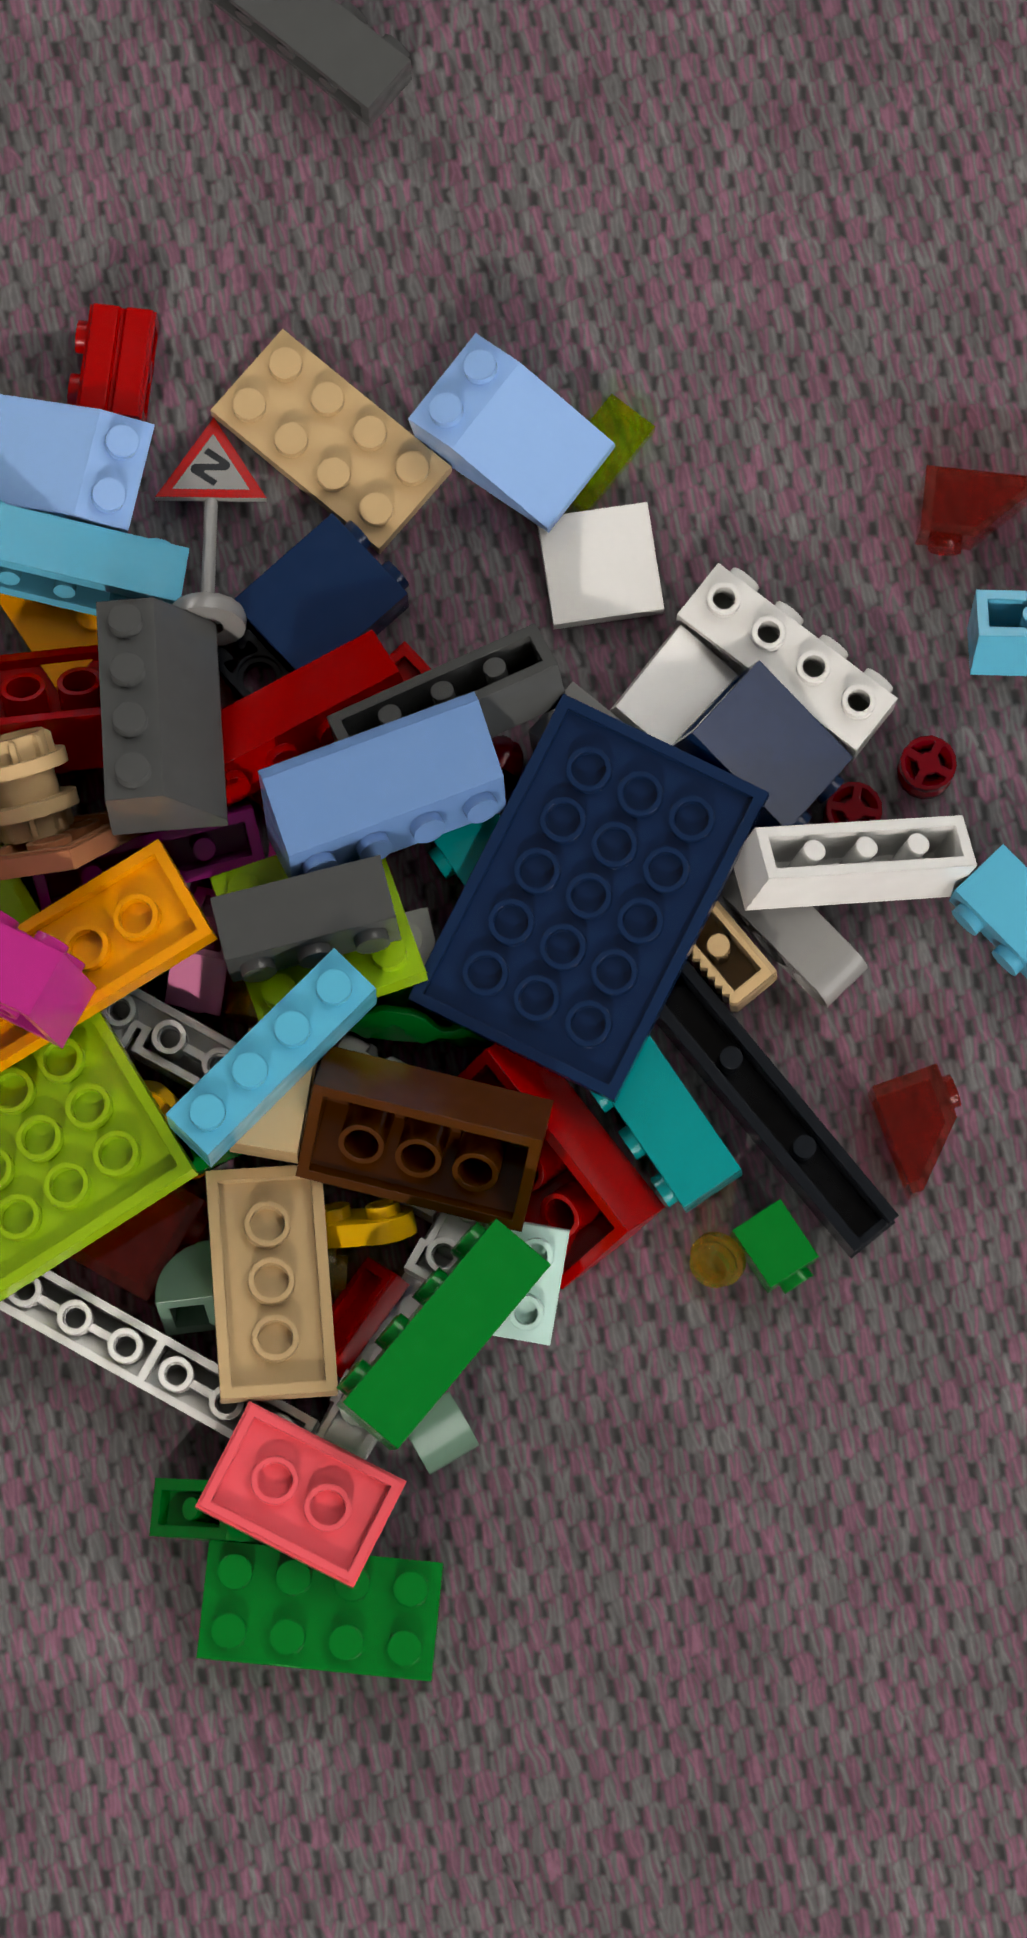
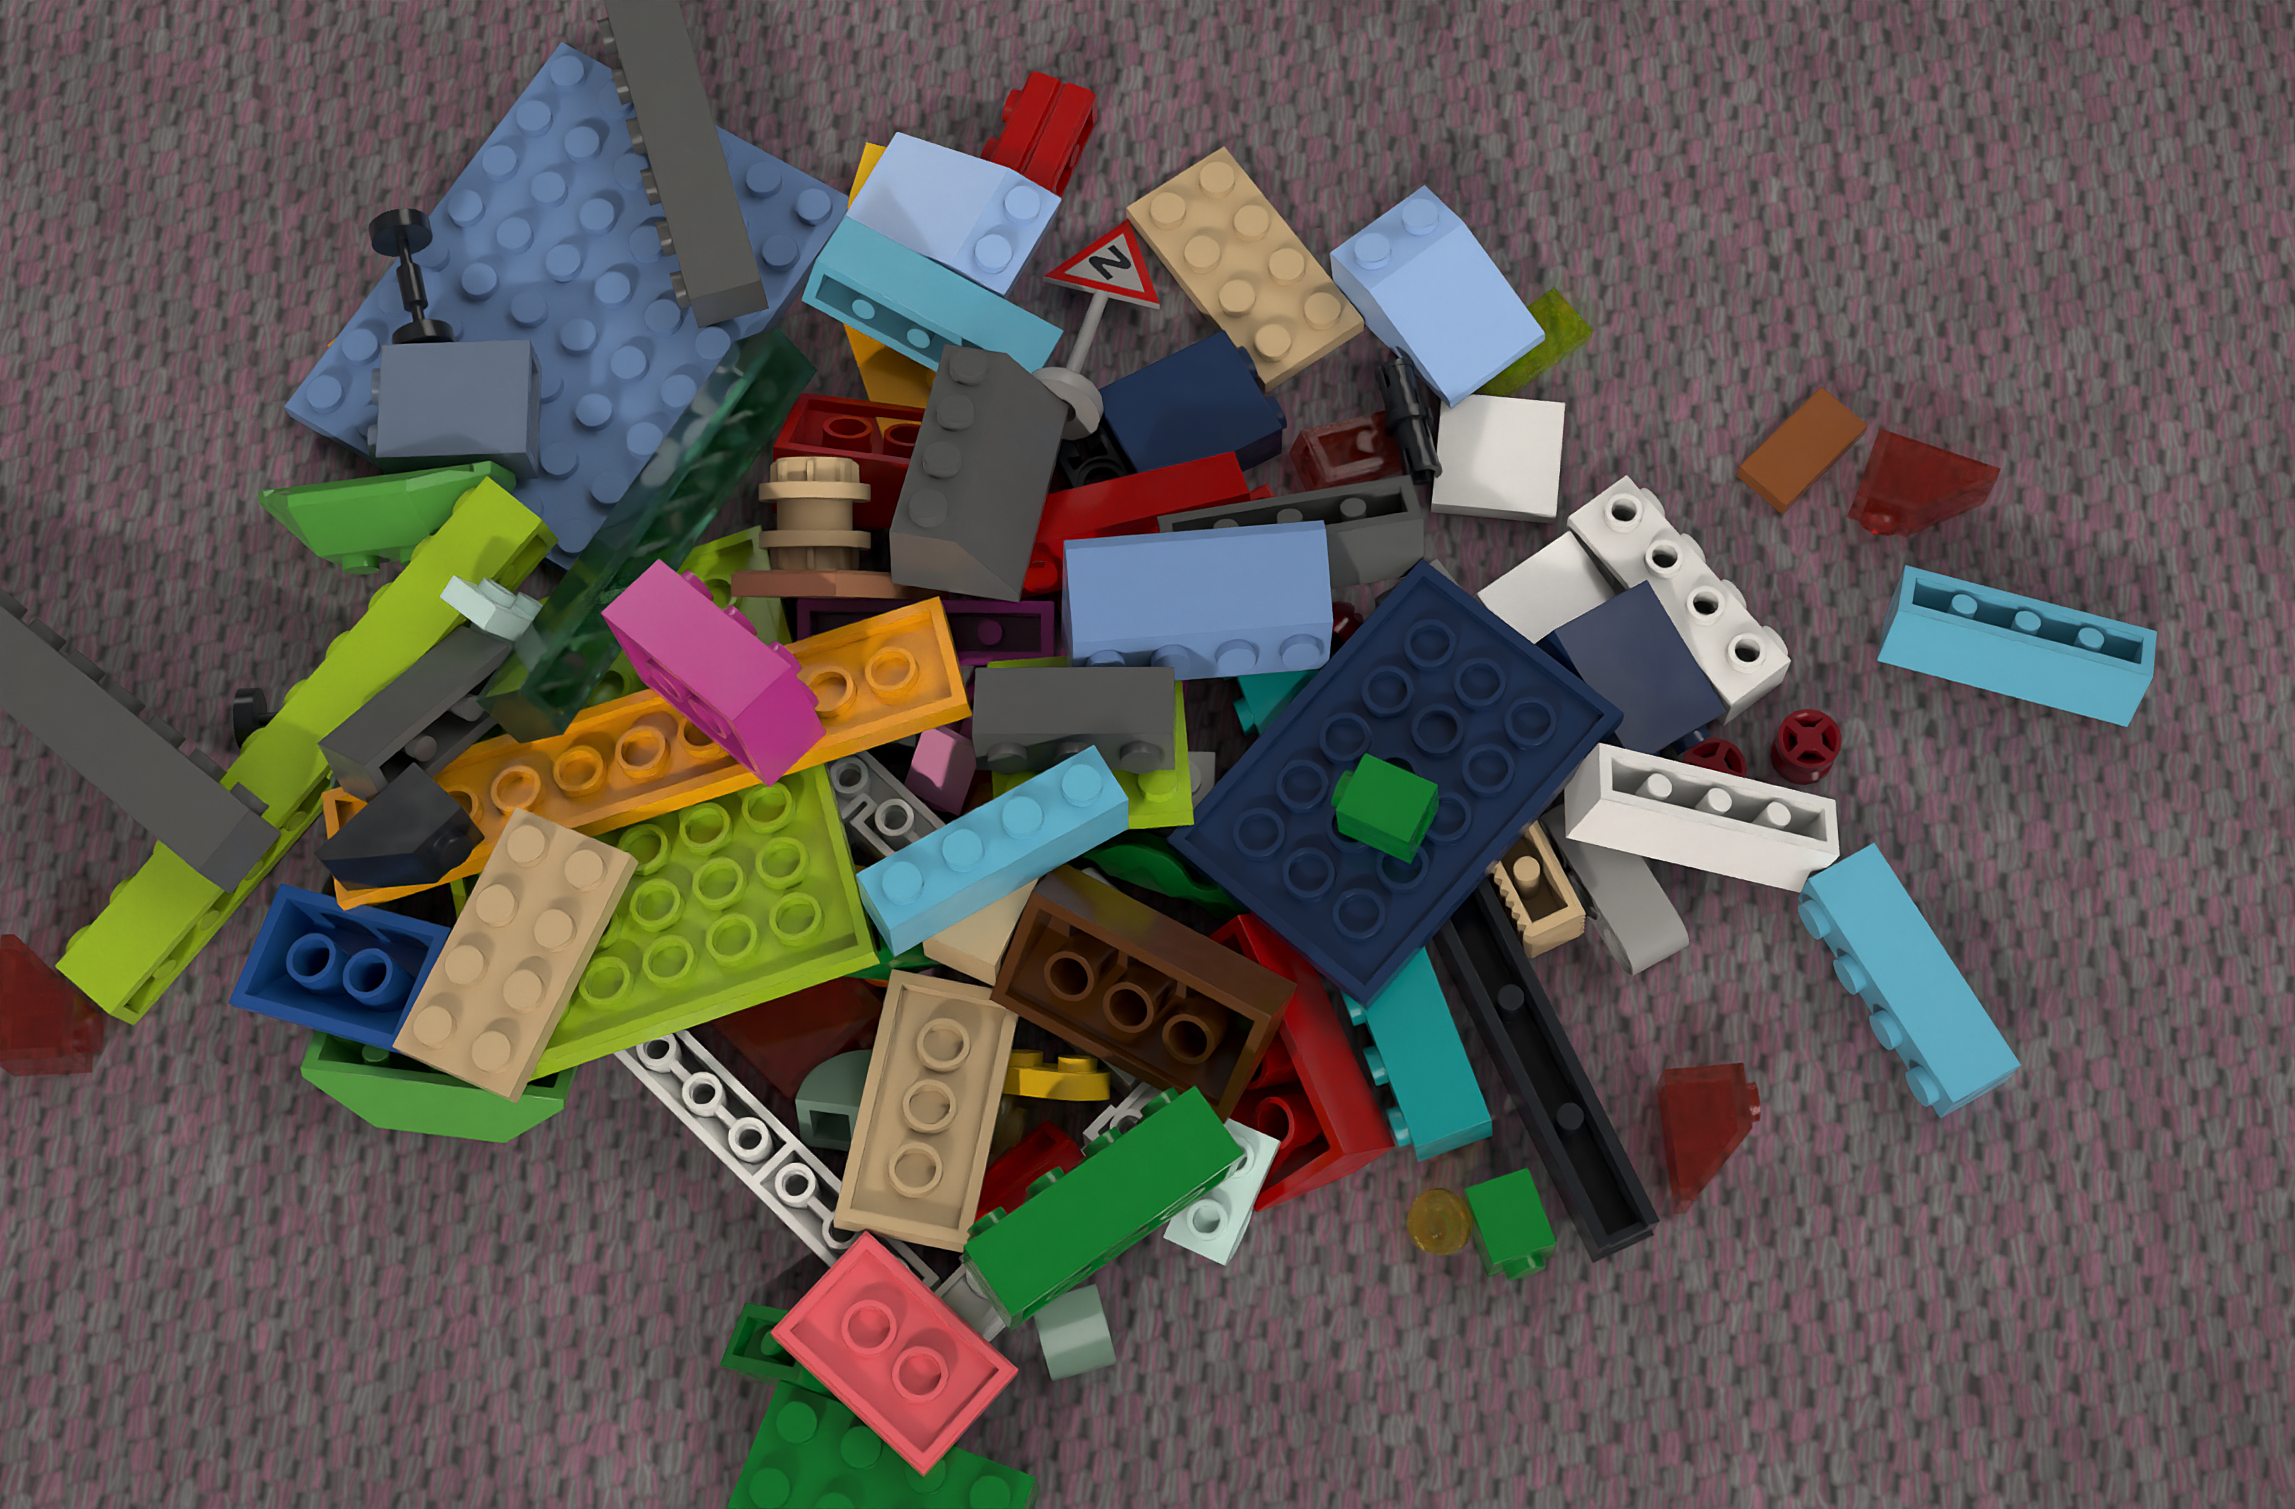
camera: 20 degrees right, 10 degrees down
none -> clear red slope [1289,410,1402,492]
none -> green brick [1331,753,1439,864]
none -> black pin [1374,358,1443,485]
none -> dark orange tile [1736,387,1868,515]

